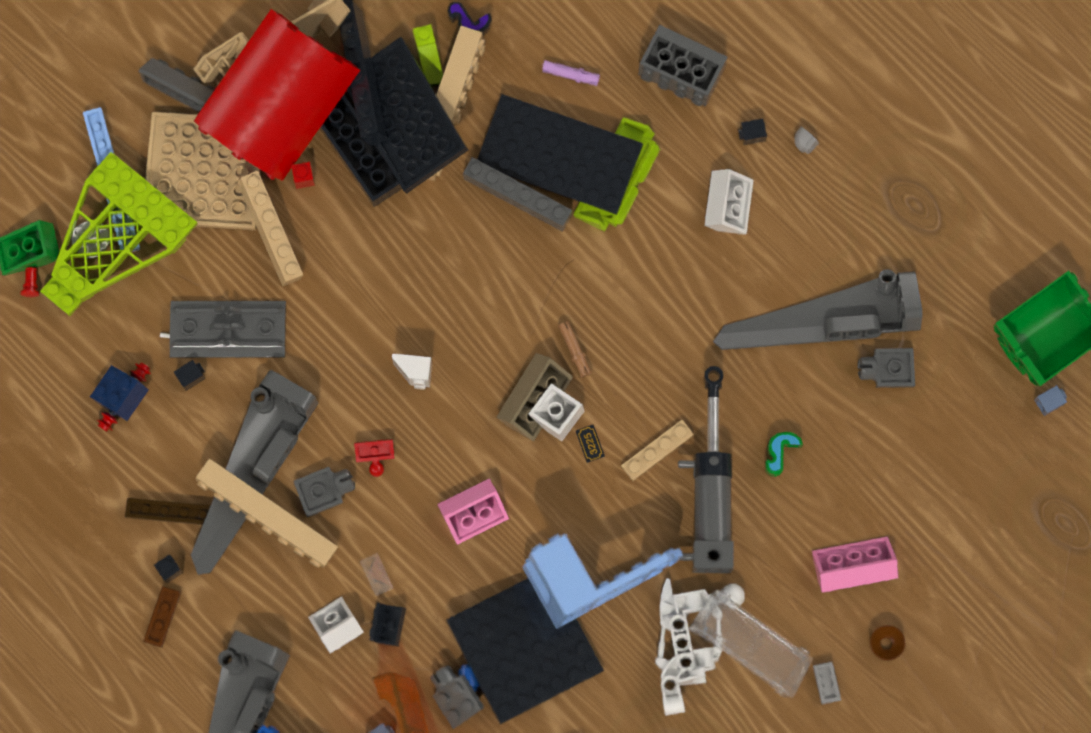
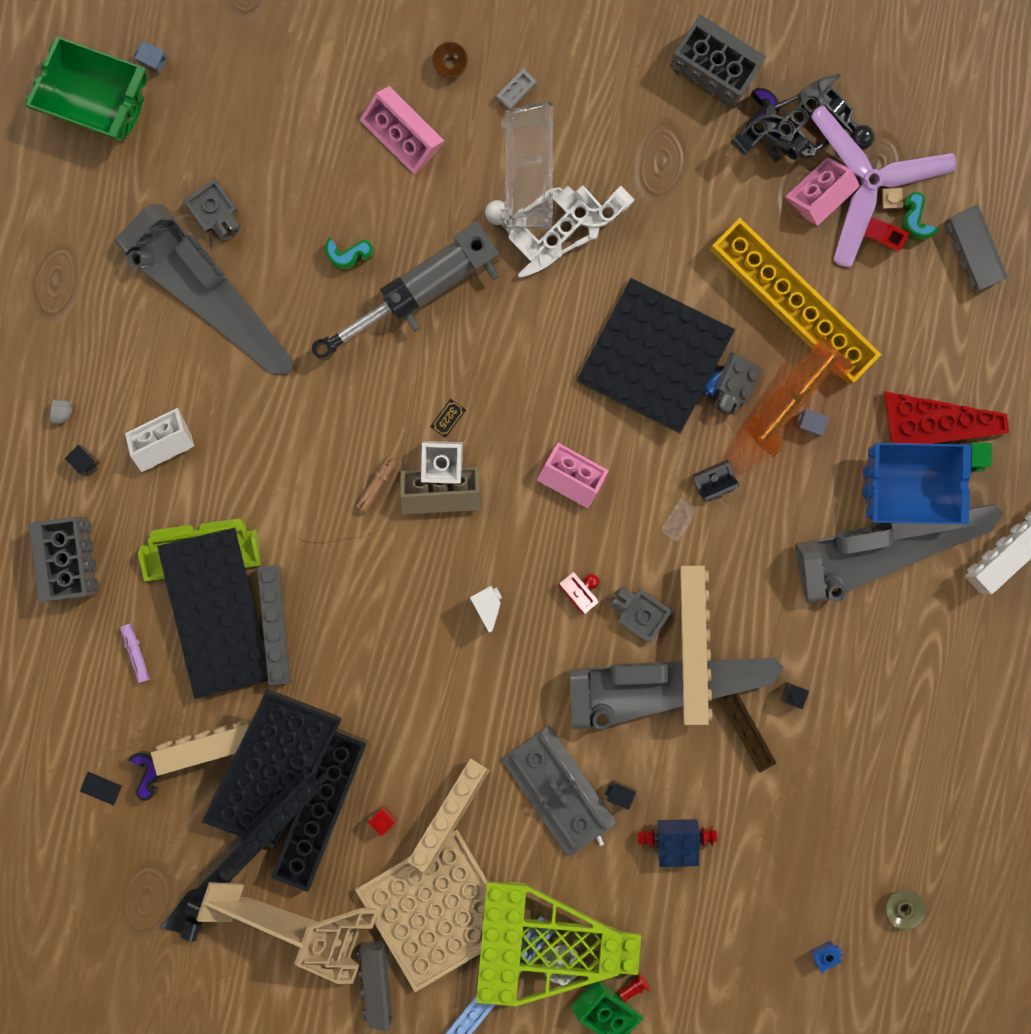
camera: 125 degrees left, 10 degrees up
reddish brown tile [143,586,182,648] -> none
red panel [194,9,360,181] -> none
white slope [308,596,364,653] -> none
lime slope [413,24,443,87] -> none
light blue bracket [522,534,683,629] -> none
tan plate [621,420,694,482] -> none

